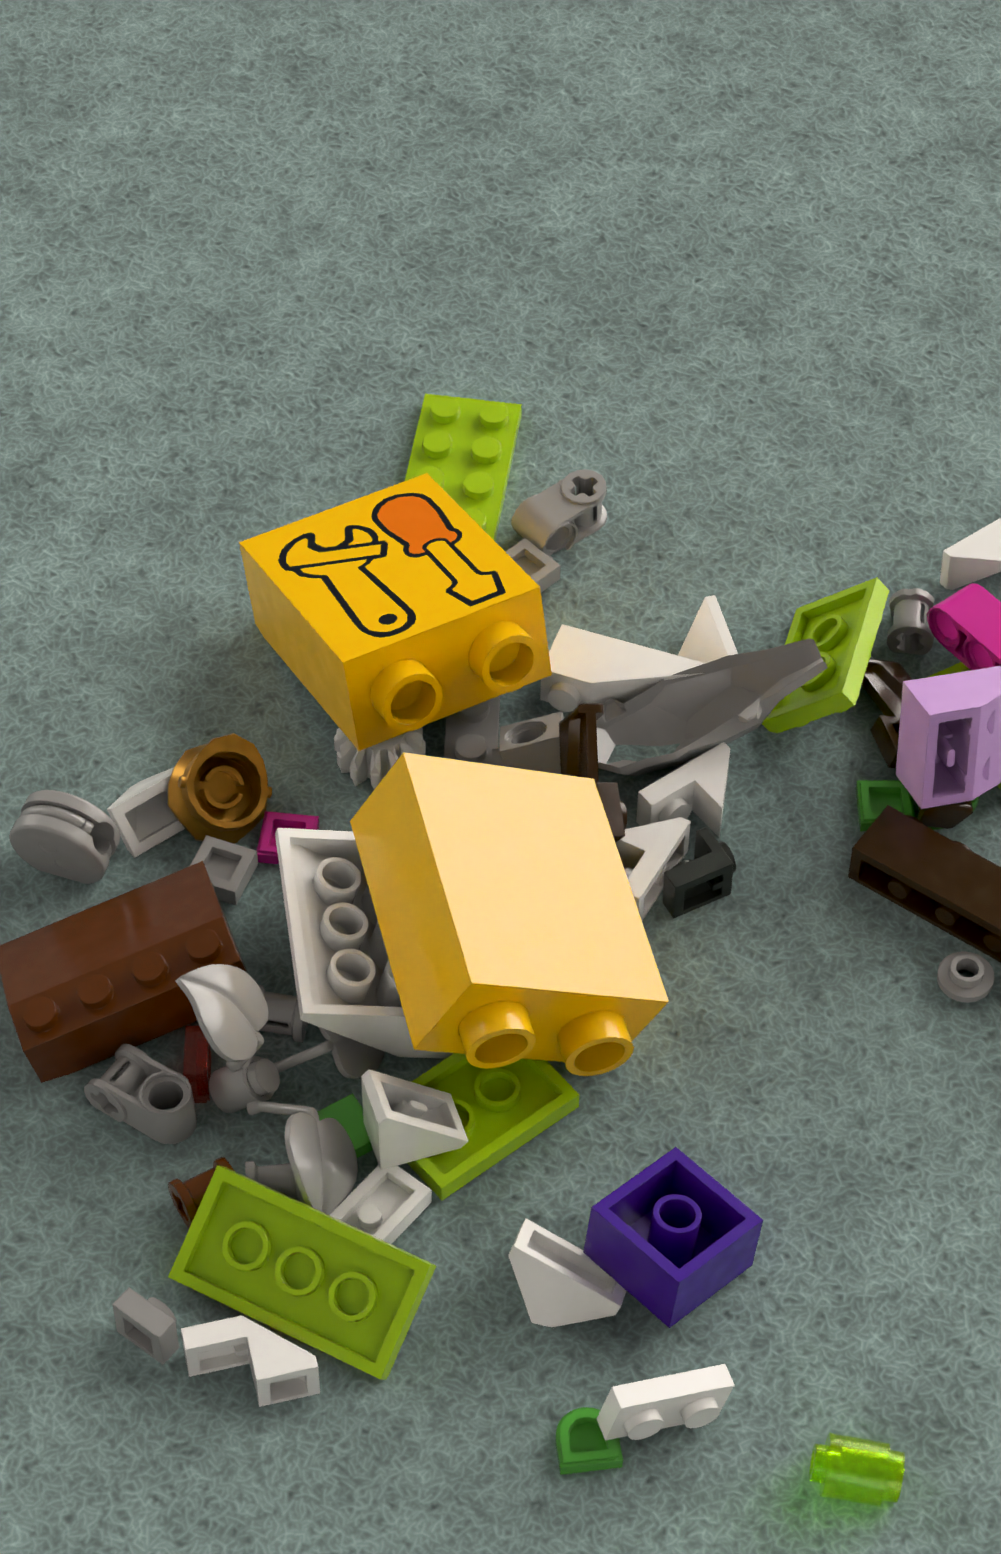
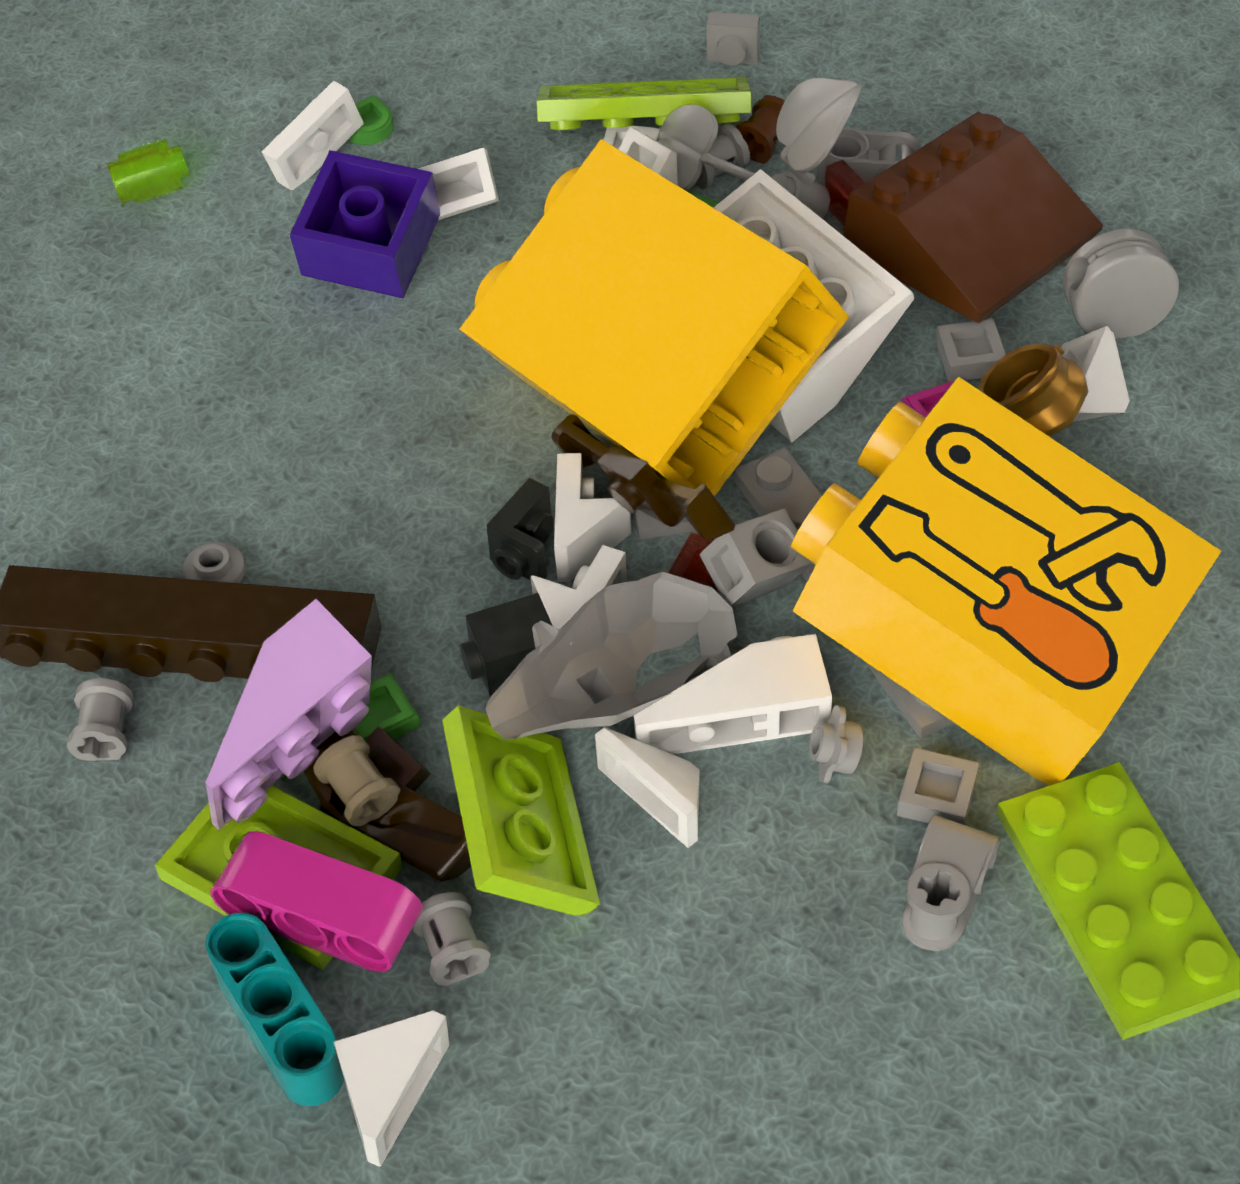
camera: 155 degrees right, 0 degrees up
white slope [181,1315,320,1407] -> none
none -> pearl dark grey brick [460,593,552,697]
none -> light grey plate [809,705,863,783]

